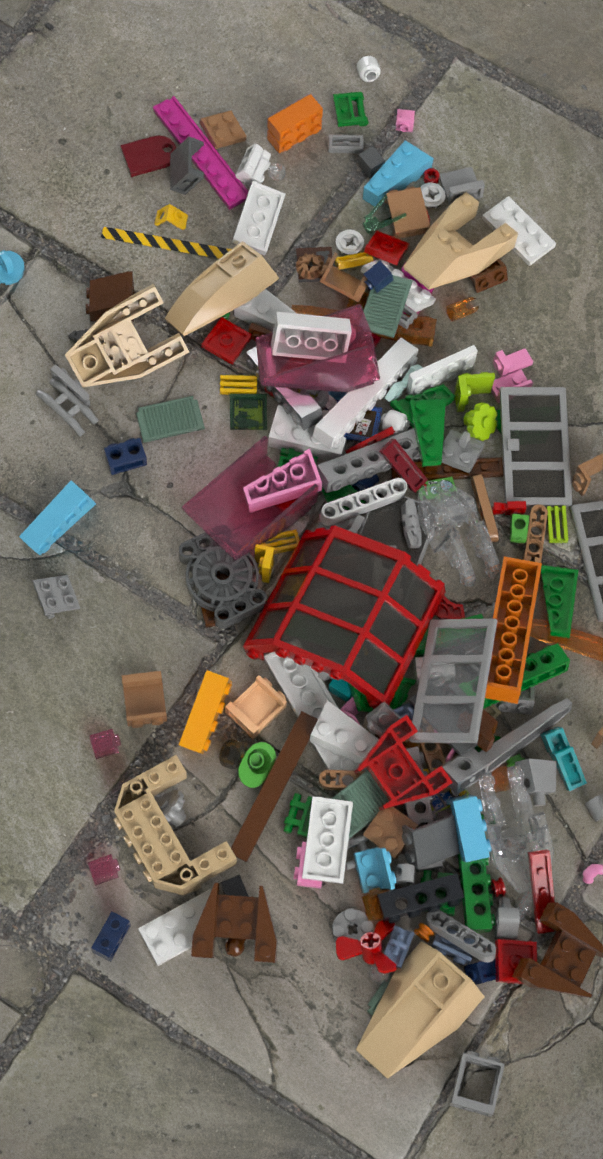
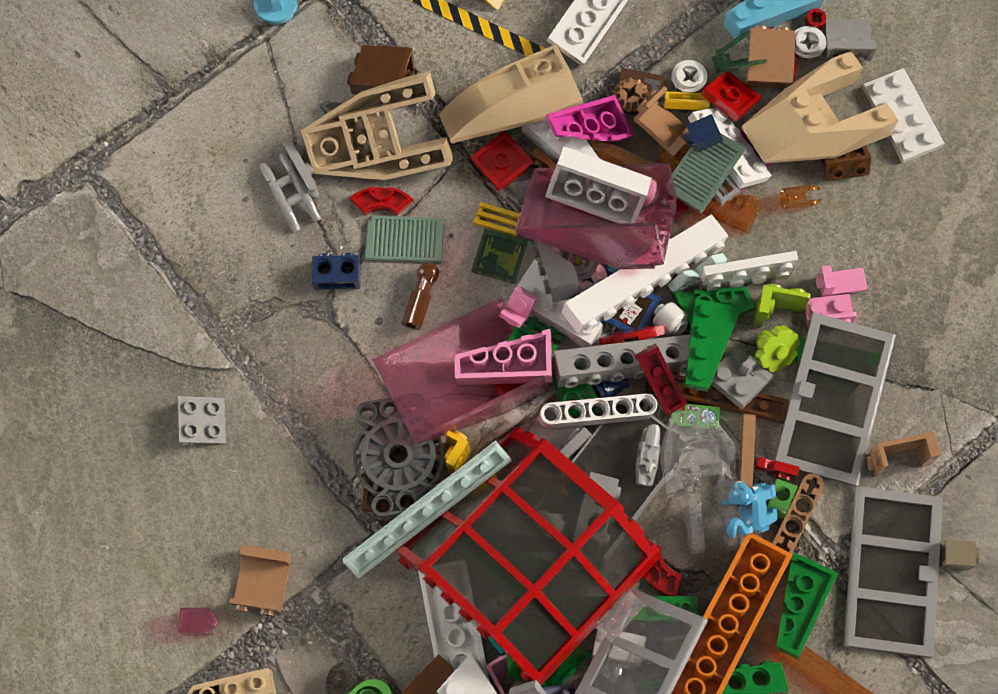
camera: 25 degrees right, 5 degrees up
medium azure wedge [19,481,96,555] -> none
light orange wedge [179,670,232,754] -> none
light nougat panel [225,675,287,739] -> none
yellow tile [260,529,300,554] -> none
lime tile [546,506,569,543] -> none
none -> light aqua tile [343,440,511,578]
none -> red tile [349,186,414,216]
none -> reddish brown piece [401,262,440,330]
none -> bright pink bracket [499,286,538,327]
none -> dark pink wedge [545,95,635,142]
none -> clear hinge [595,590,645,643]
none -> dark azure animal [721,481,778,539]

